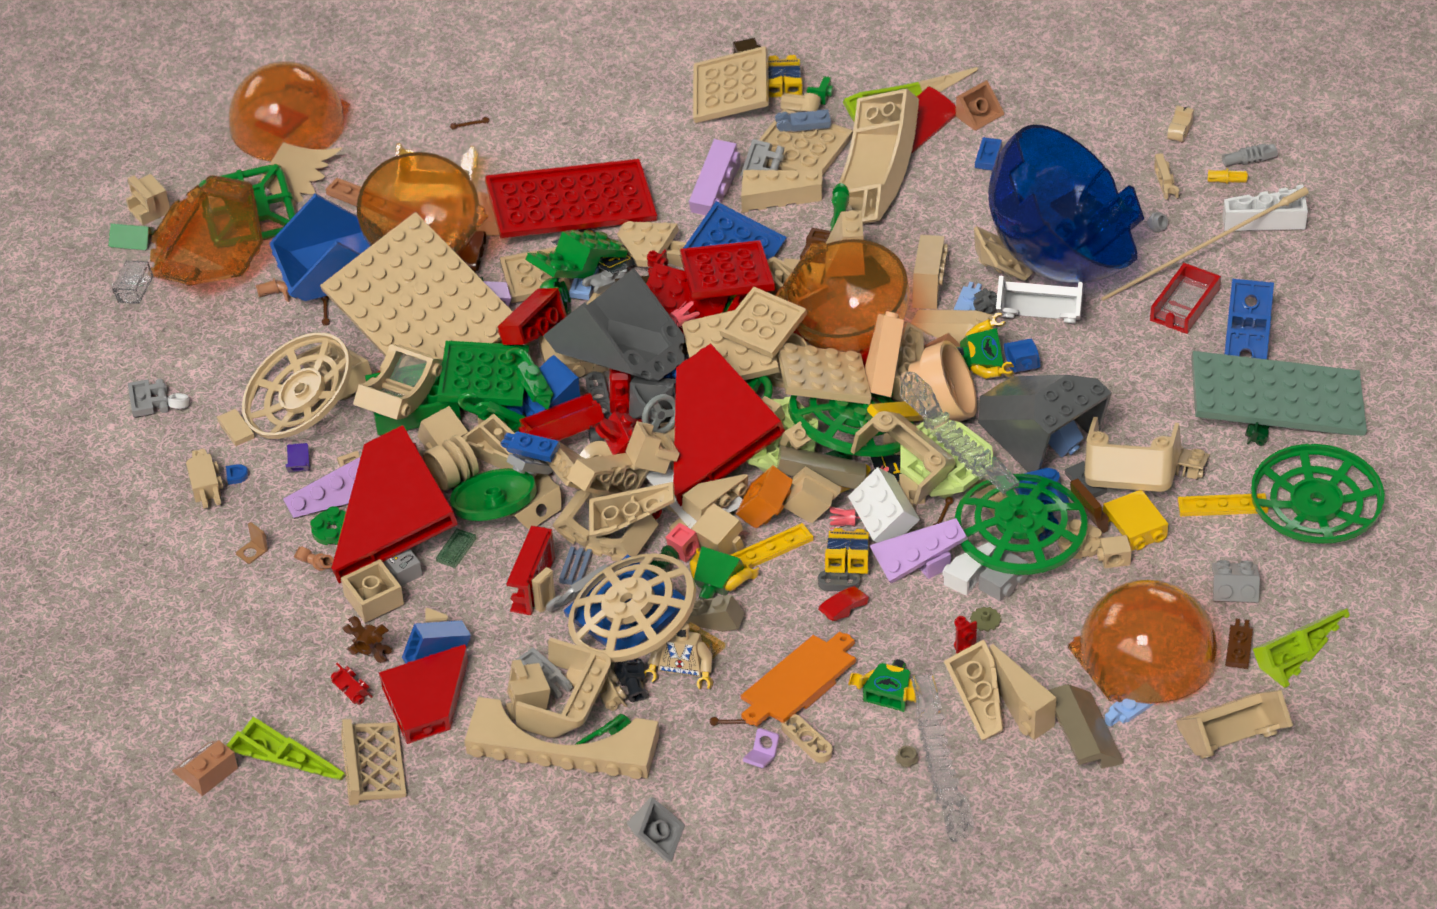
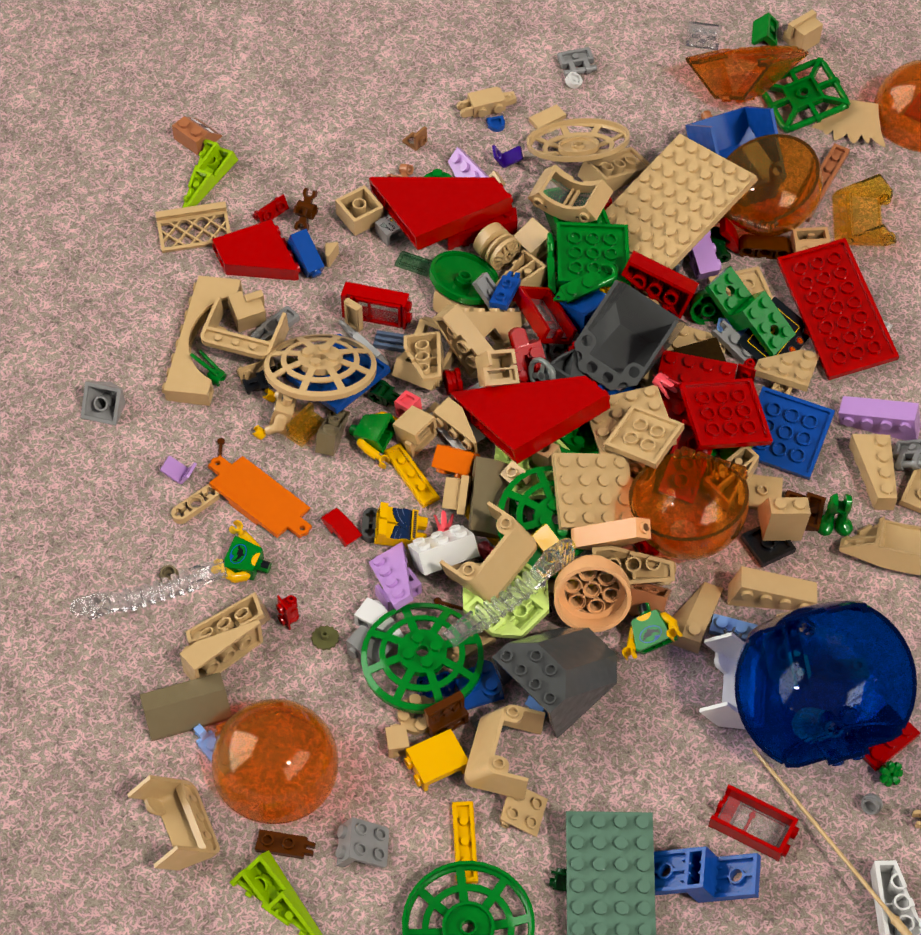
camera: 85 degrees right, 10 degrees up
blue piece [1004,338,1040,373] -> none

